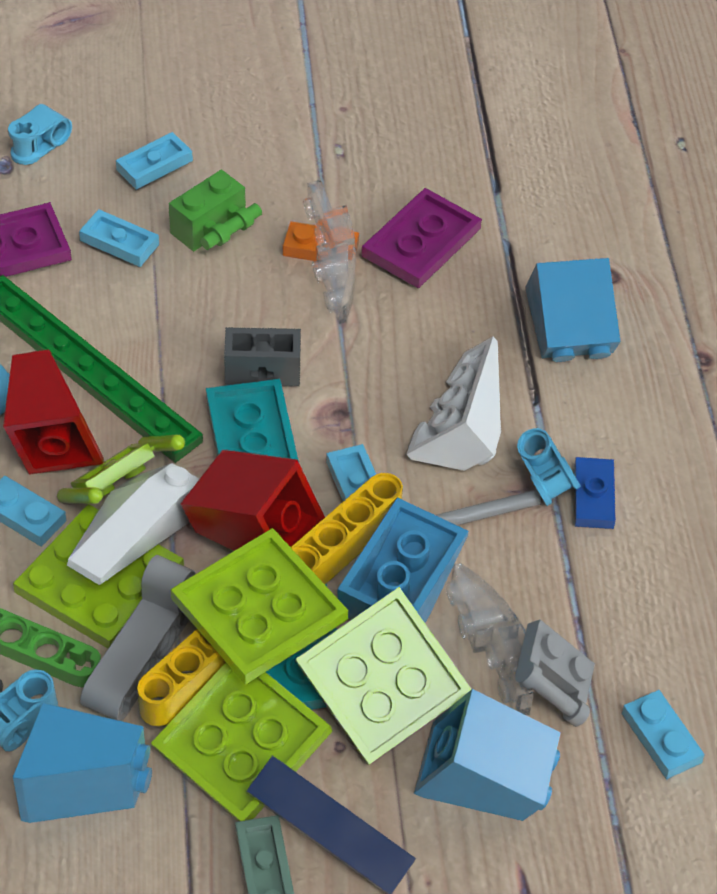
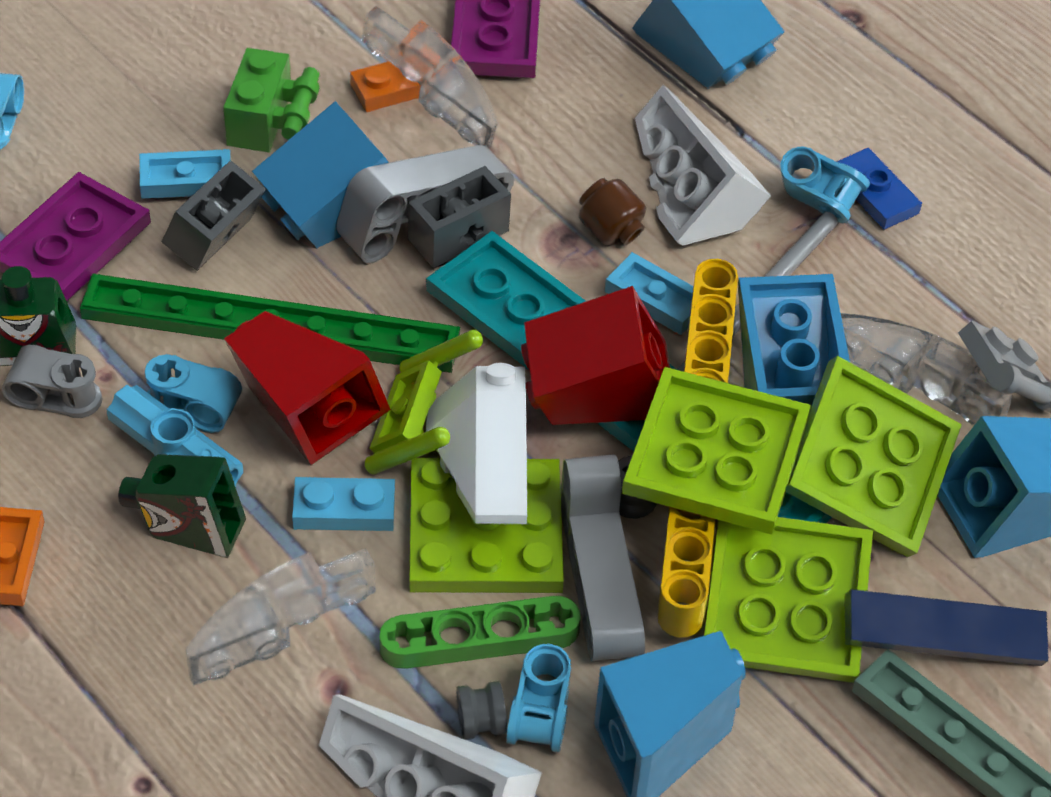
camera: 35 degrees left, 0 degrees up
medium azure plate [116,132,193,190] -> none
none -> dark grey brick [162,160,266,271]
none -> dark azure slope [252,101,389,248]
none -> light grey beam [336,145,514,263]
none -> reddish brown head [579,178,646,246]

